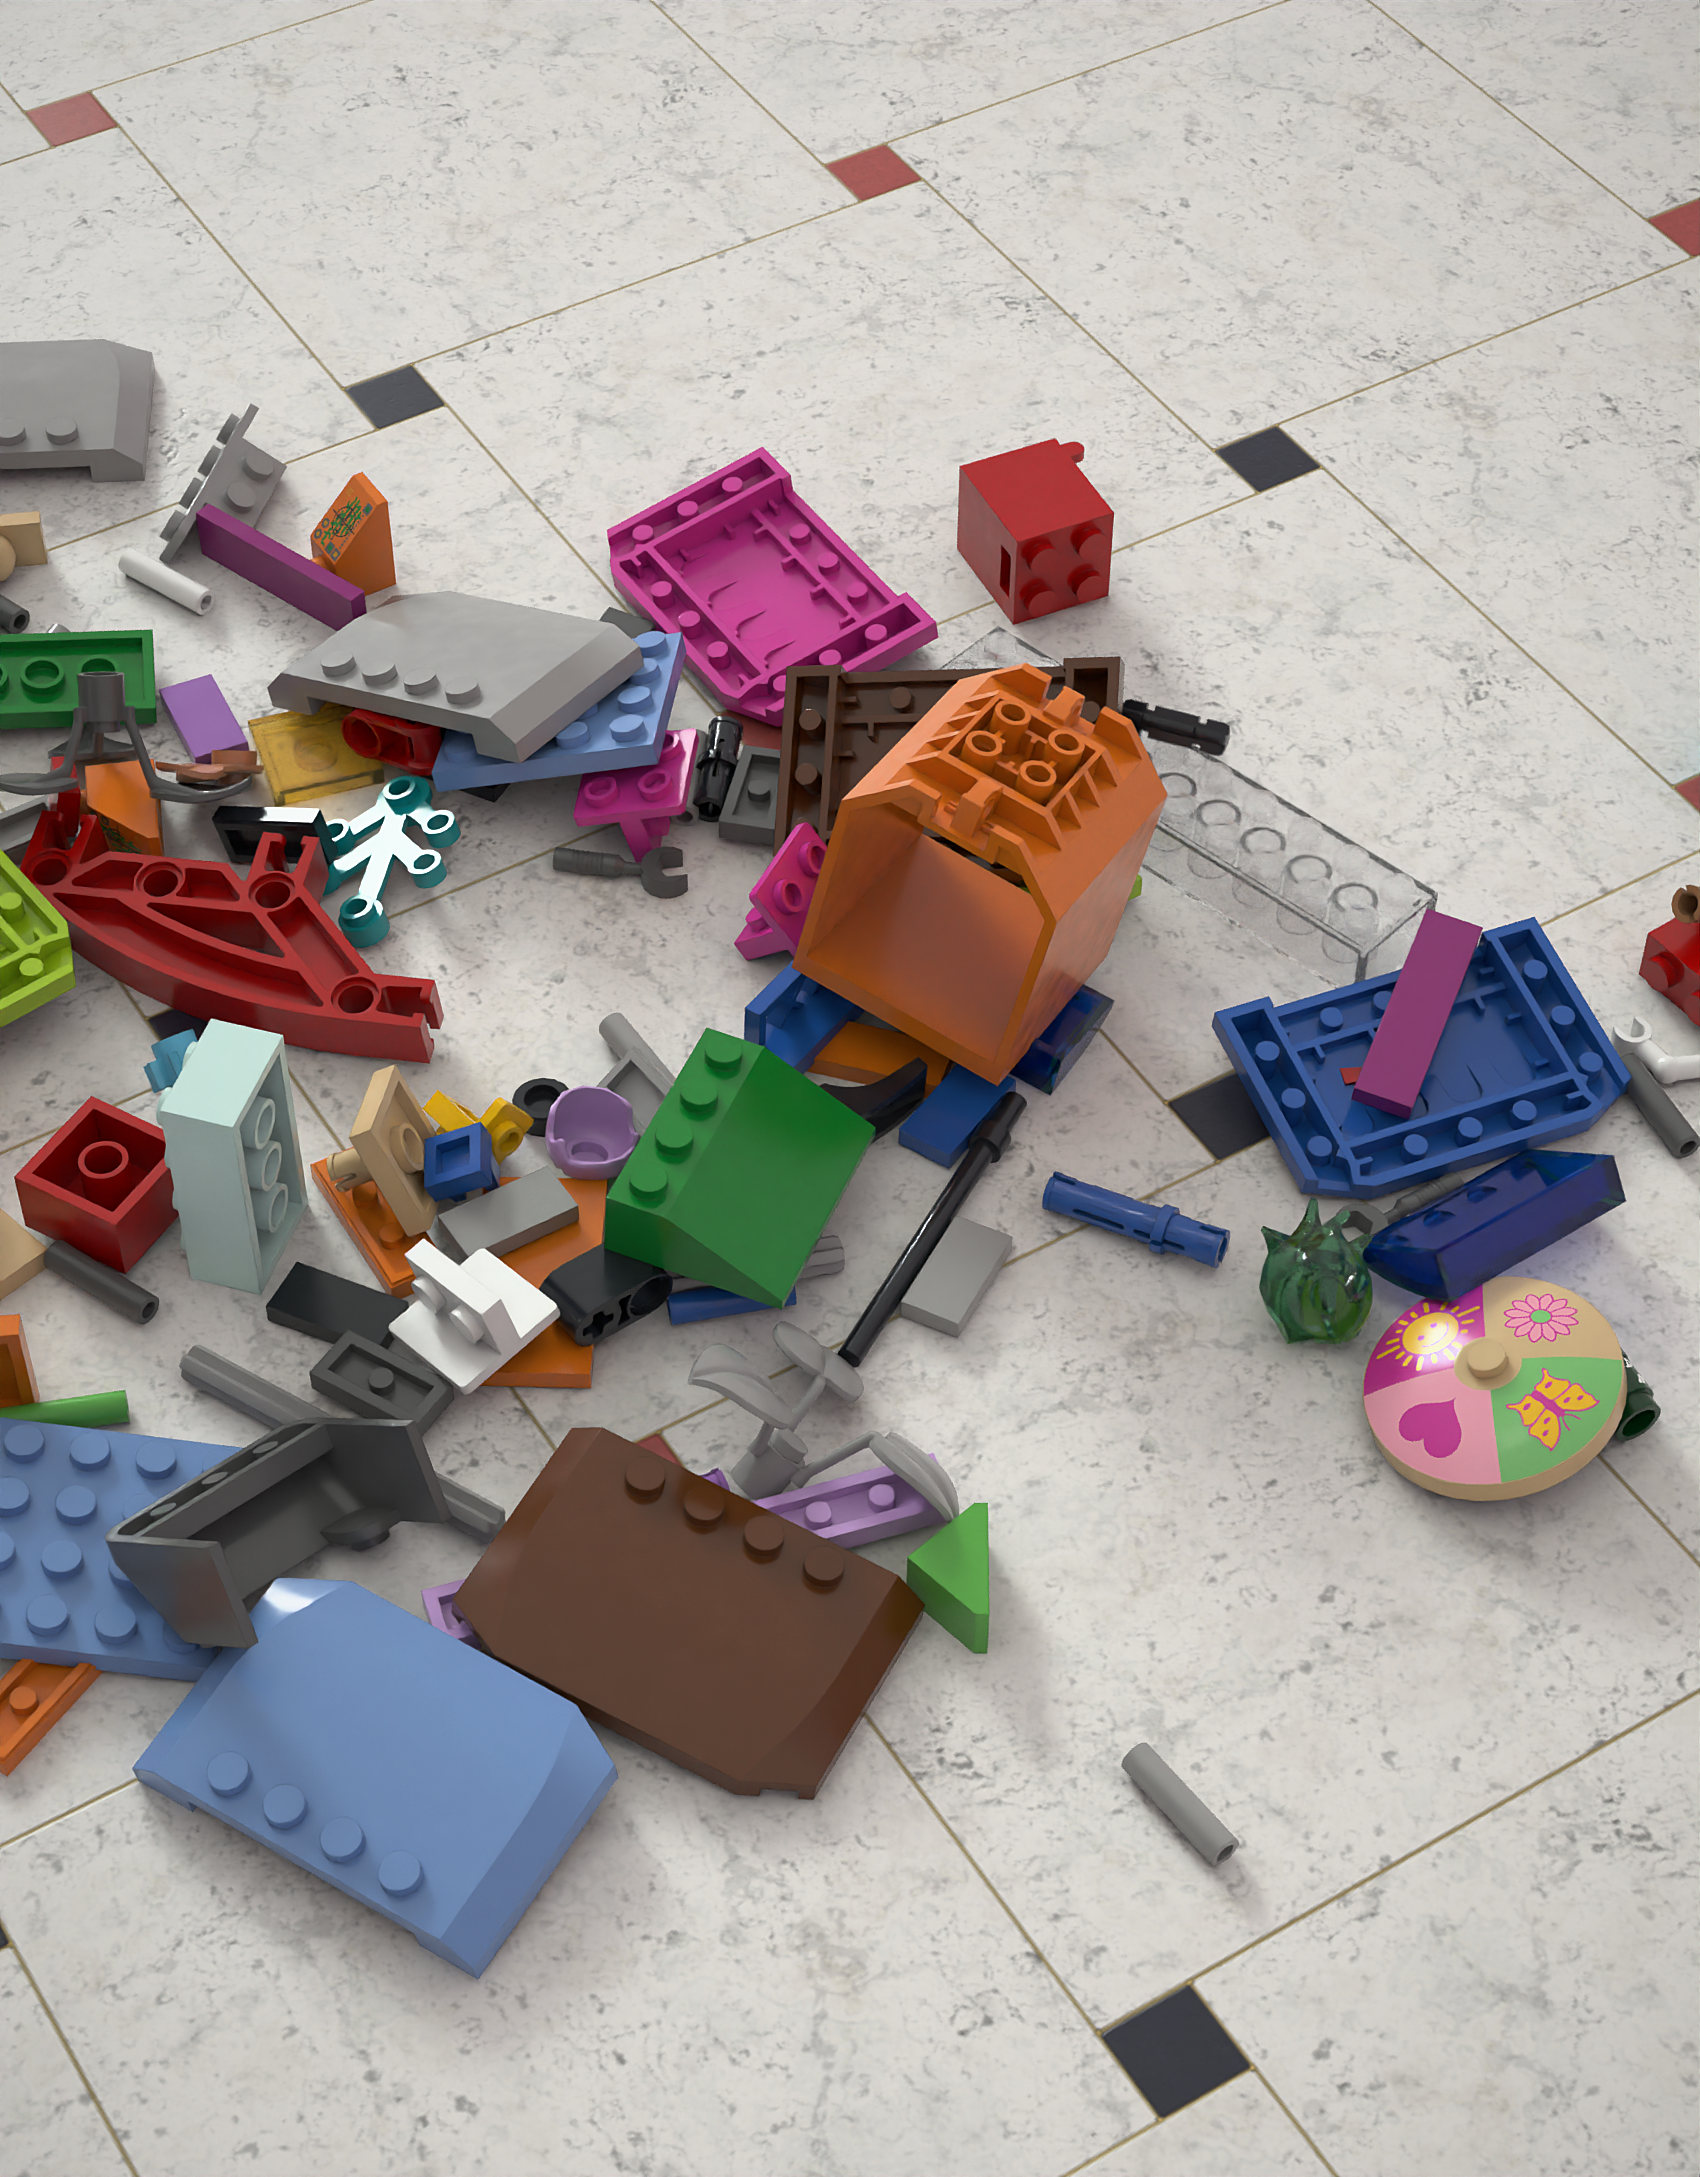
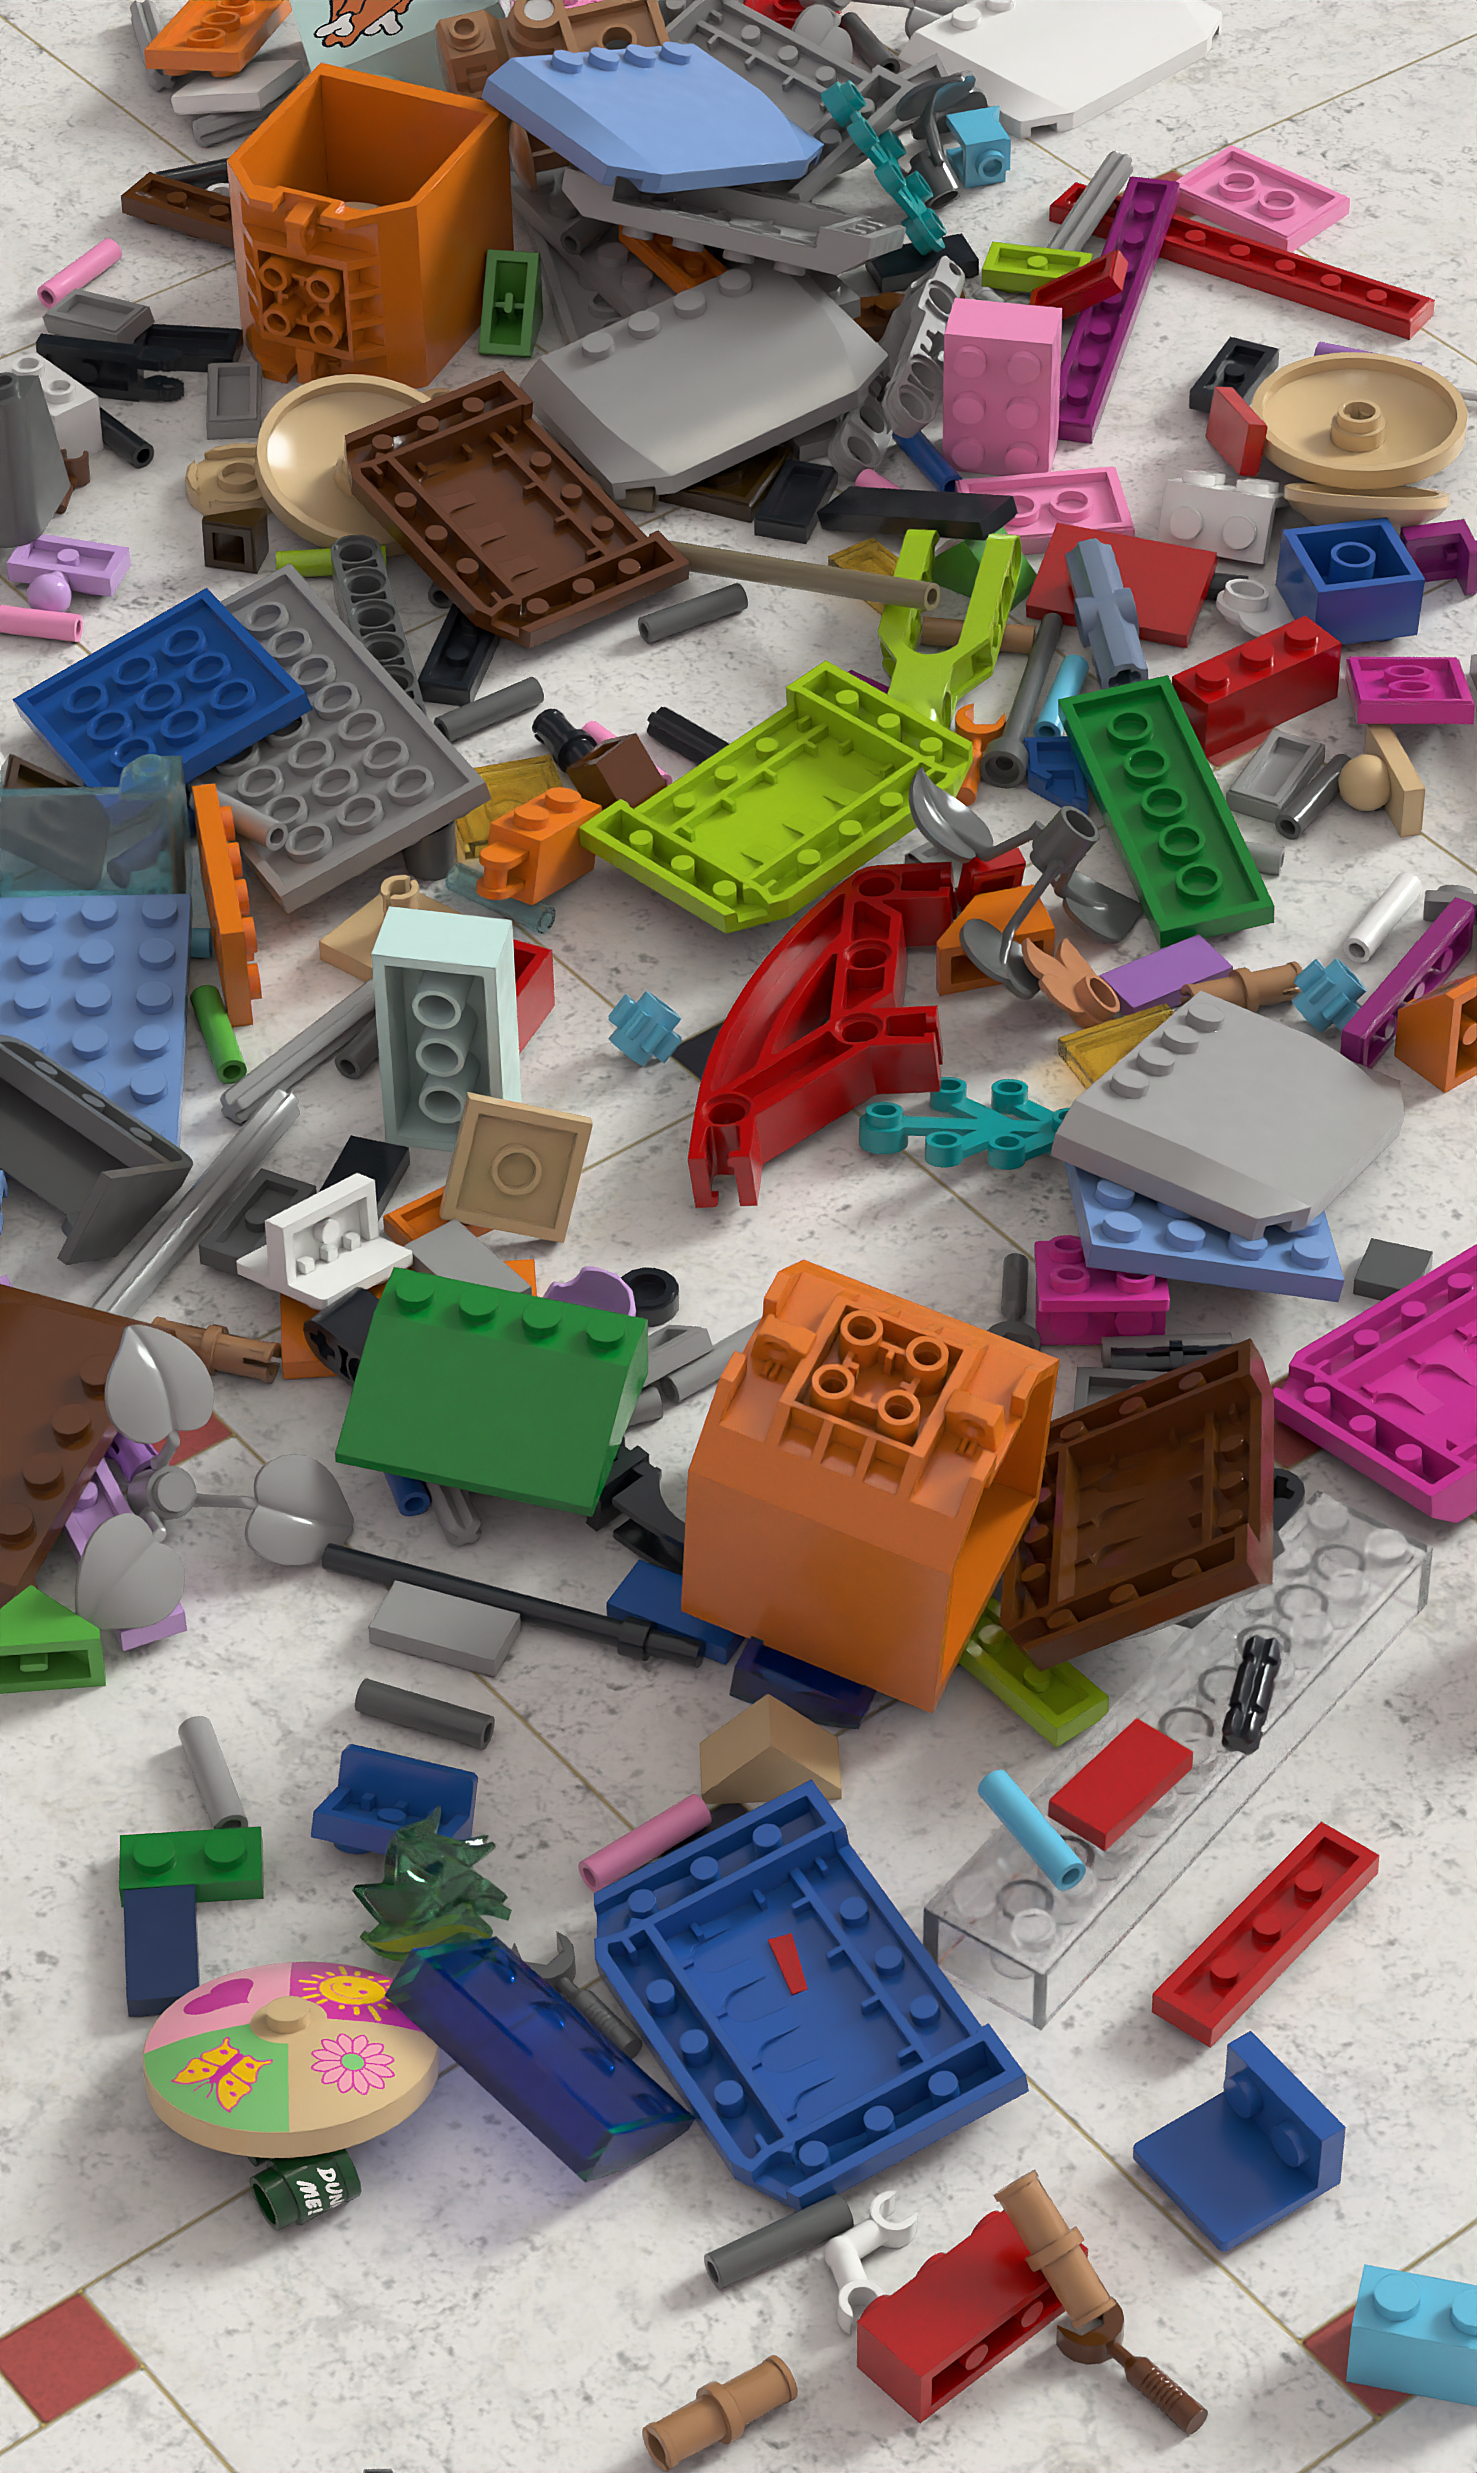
camera: 85 degrees right, 5 degrees down
black tile [212,806,338,865] -> none
yellow bracket [422,1090,534,1166] -> none
blue tile [424,1122,500,1203] -> none
blue pin [1042,1171,1230,1268] -> none
magenta tile [1351,908,1483,1120] -> none
none -> green plate [119,1826,264,1907]
none -> dark blue tile [123,1884,200,2017]
none -> medium nougat pin [151,1316,282,1384]
none -> light grey piece [178,1716,248,1829]
none -> light grey axle [220,977,376,1124]
none -> blue bracket [311,1744,478,1870]
none -> dark grey piece [355,1678,495,1749]
none -> bright pink piece [578,1794,712,1892]
none -> tan slope [699,1694,842,1804]
none -> medium azure piece [977,1770,1086,1891]
none -> red tile [1048,1718,1193,1851]
none -> blue bracket [1133,2031,1346,2252]
none -> red plate [1152,1821,1380,2048]
none -> medium nougat pin [1180,961,1303,1013]
none -> medium azure gear [1291,958,1367,1033]

